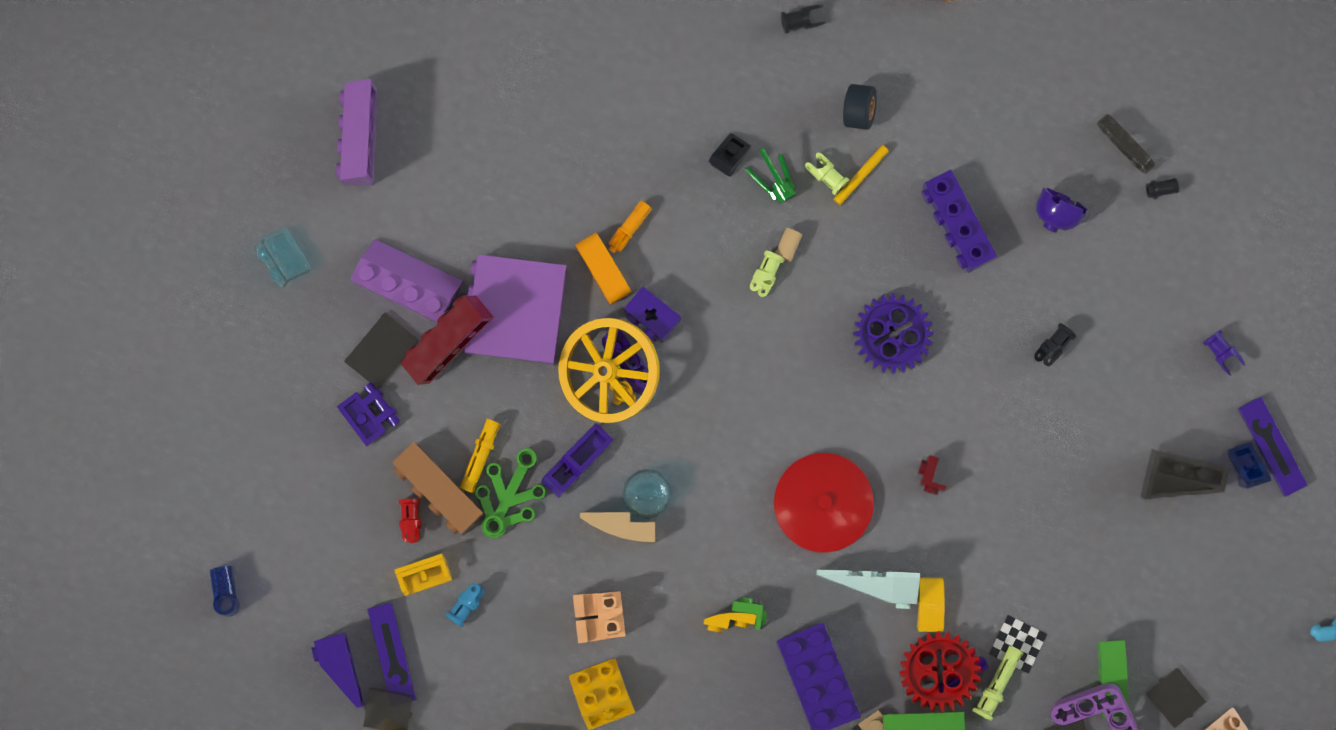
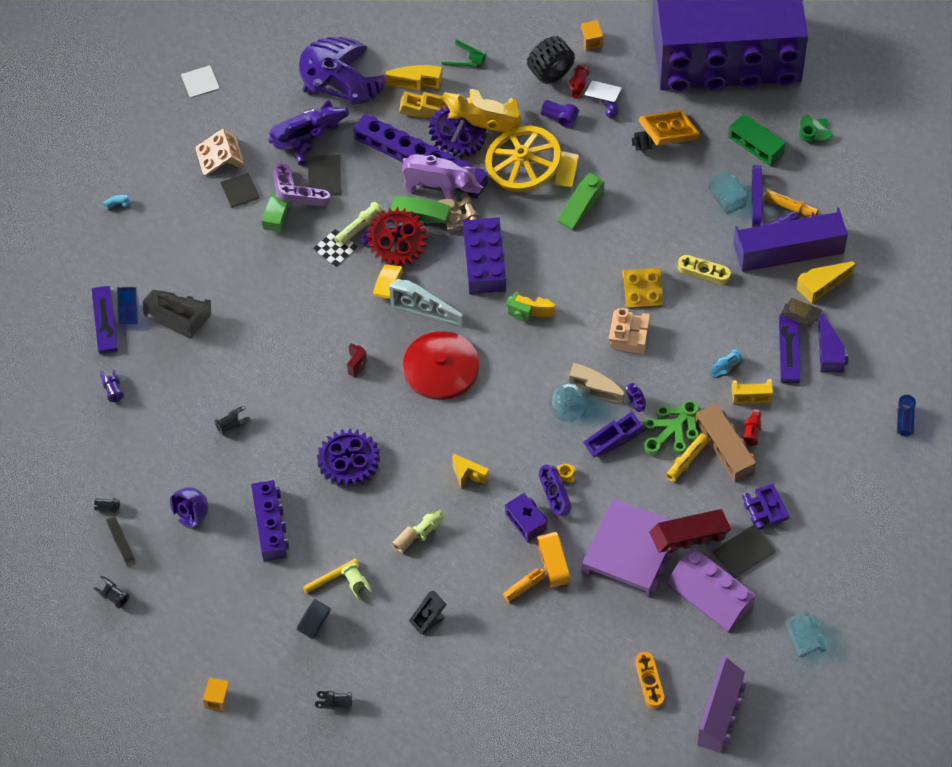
camera: 165 degrees left, 25 degrees down
yellow wheel [558,318,660,423] -> none
green plant [745,148,796,204] -> none
none -> black piece [93,576,129,609]
none -> yellow slope [452,454,489,489]
none -> dark purple gear [626,382,646,412]
none -> light orange beam [635,652,664,710]

